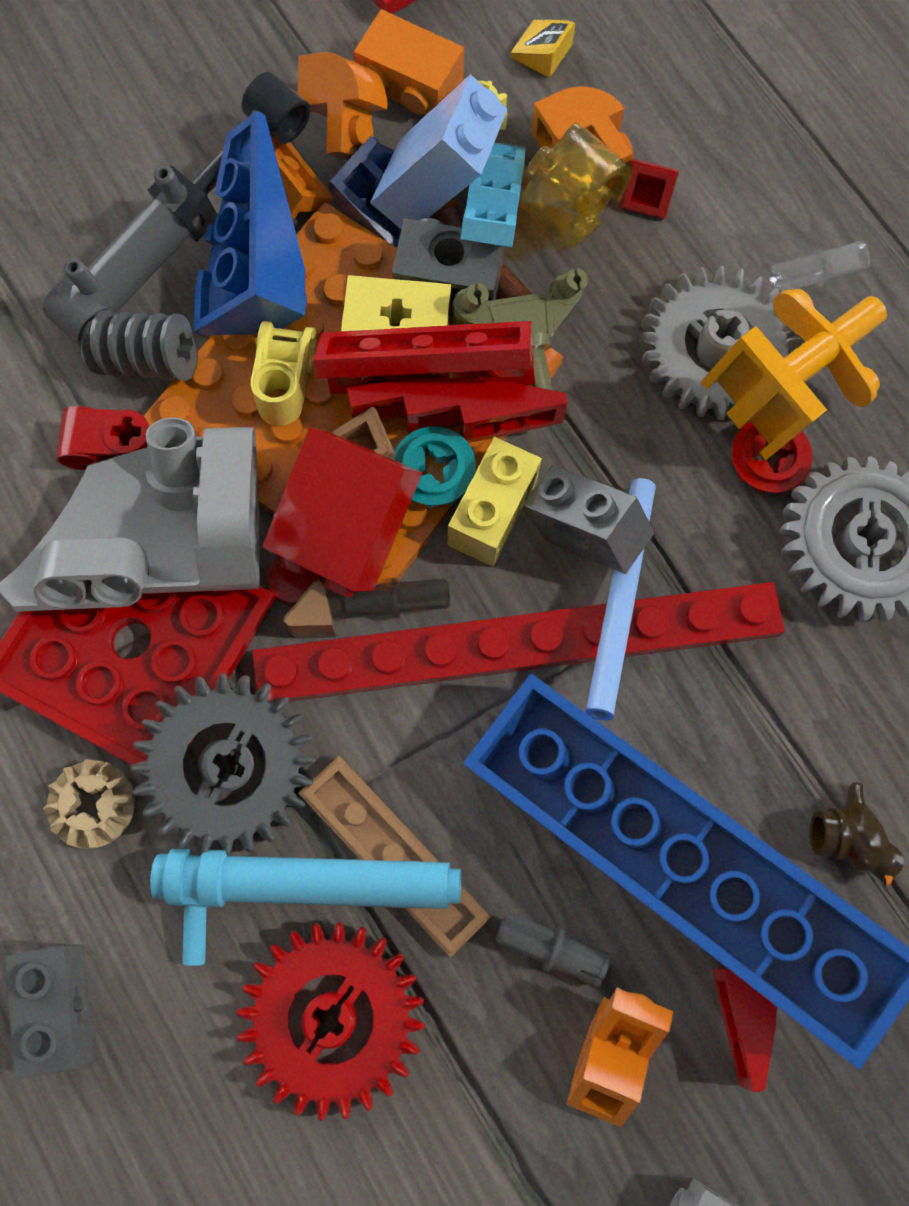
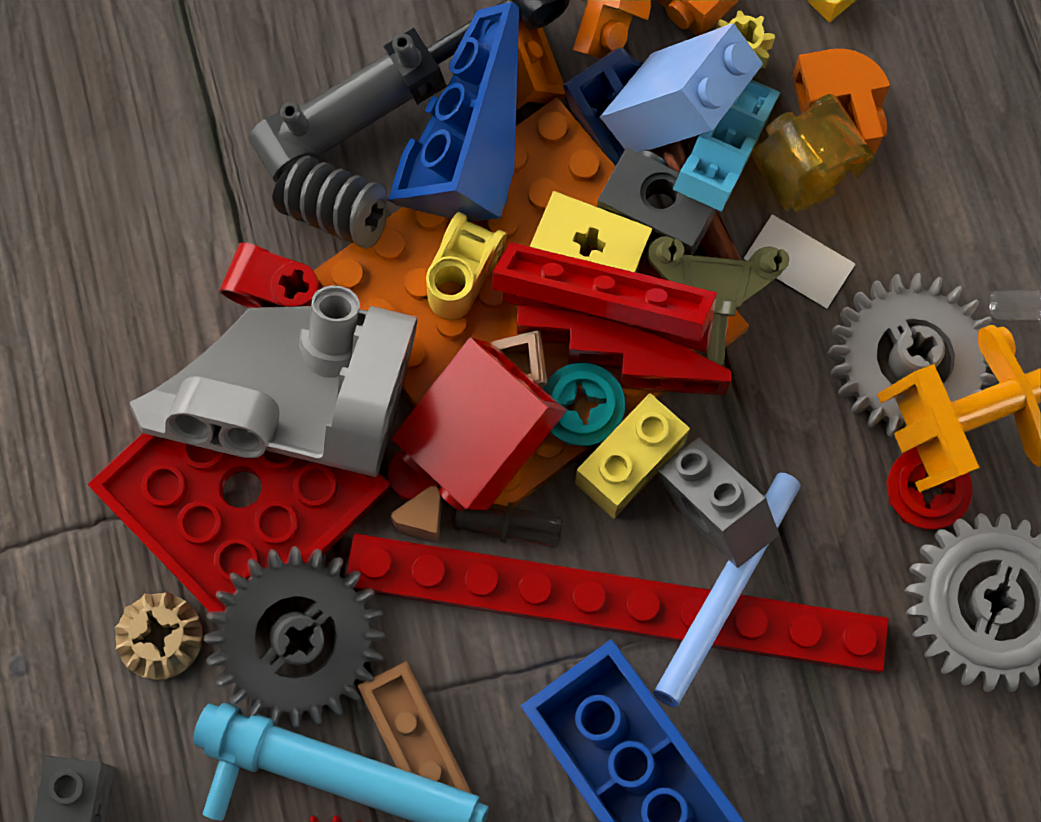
camera: 20 degrees right, 0 degrees up
red slope [619,158,679,219] -> none
none -> white sticker [743,214,855,309]

